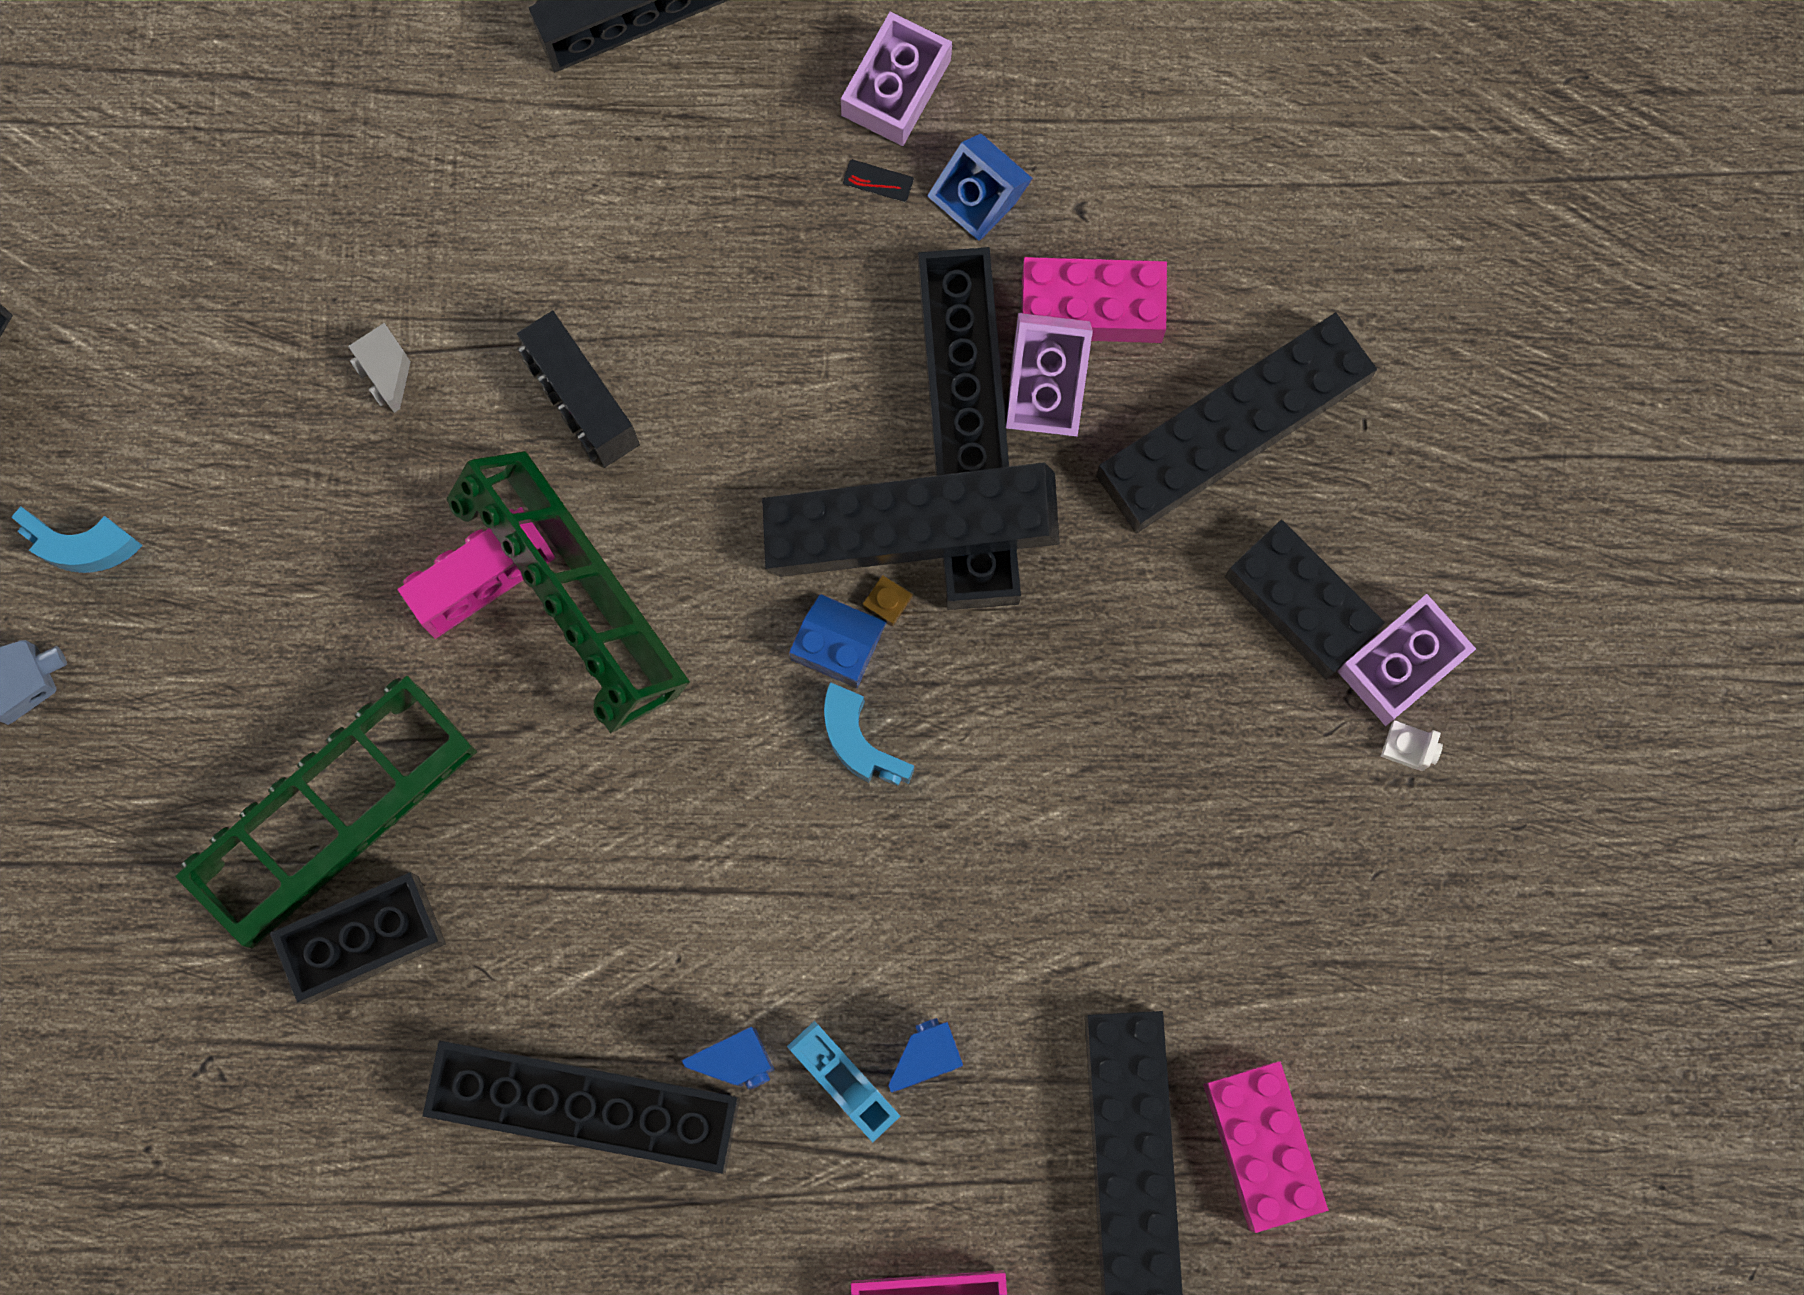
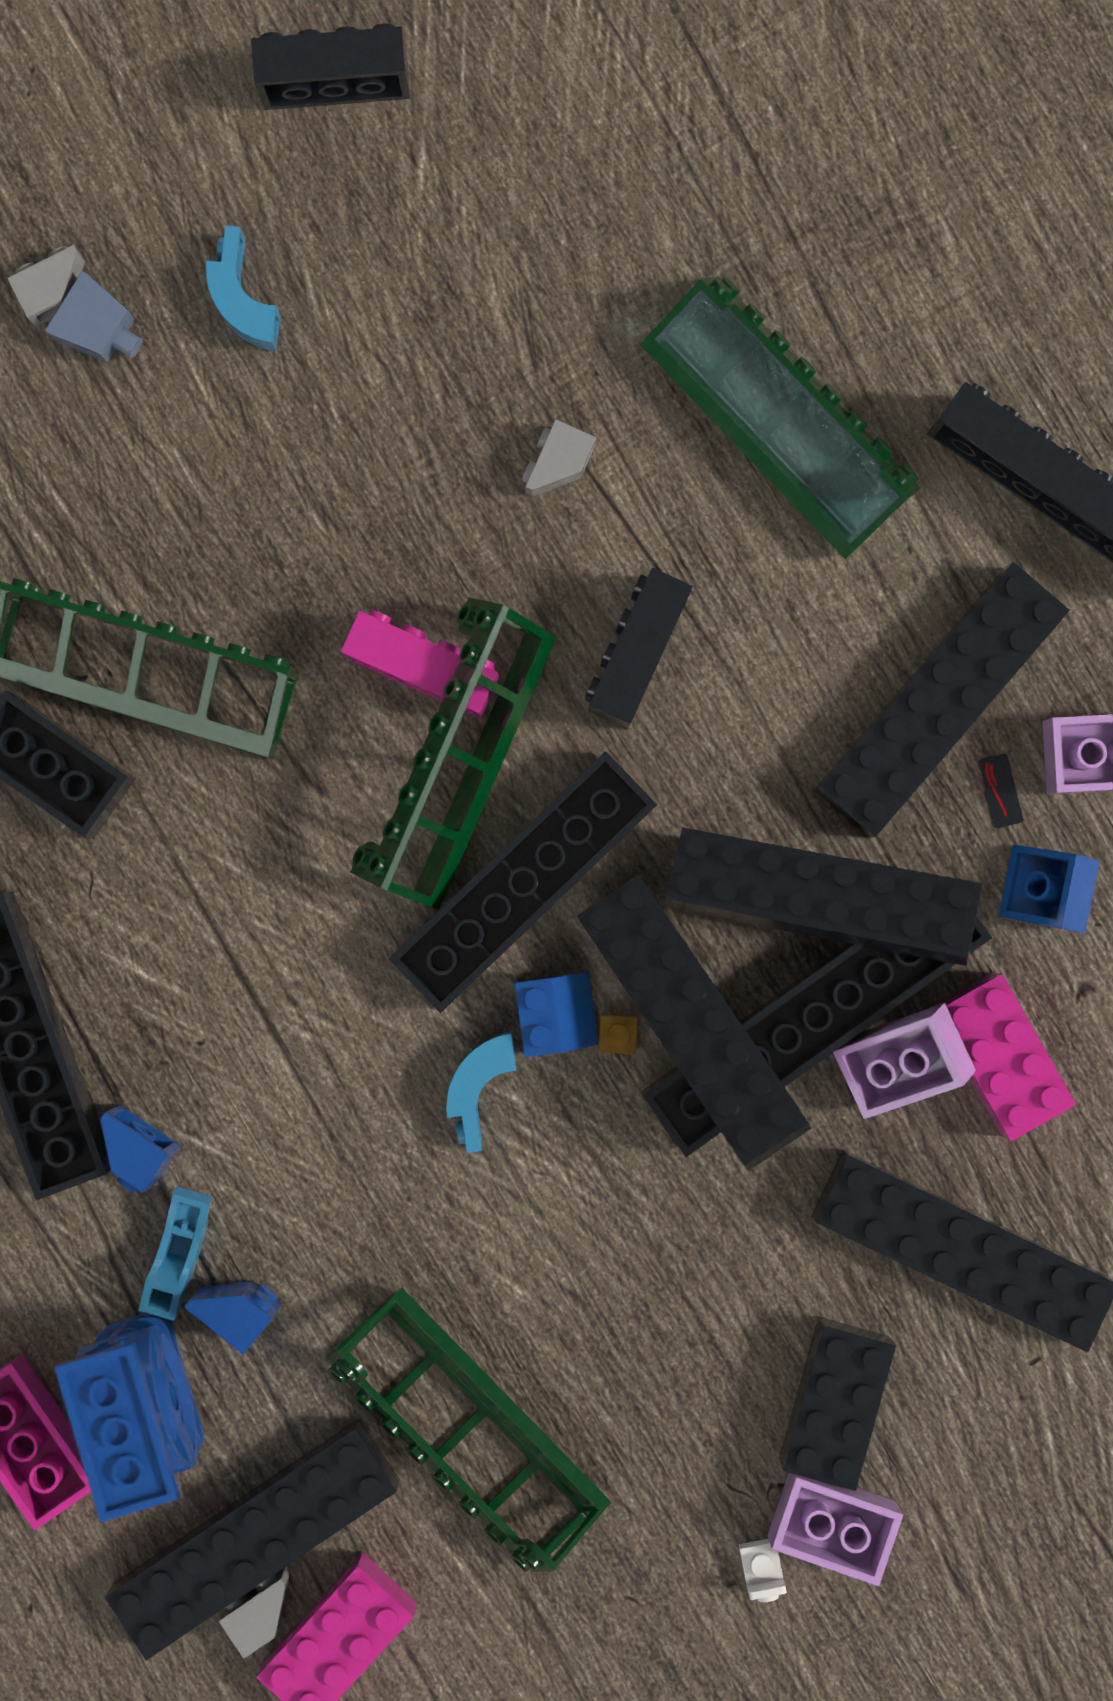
camera: 60 degrees right, 10 degrees up
none -> blue brick [55,1313,204,1523]
none -> light grey slope [219,1567,290,1659]
none -> dark green window [325,1288,611,1572]
none -> black brick [389,751,657,1013]
none -> window [640,277,920,559]
none -> black brick [666,827,982,966]
none -> black brick [814,562,1070,838]

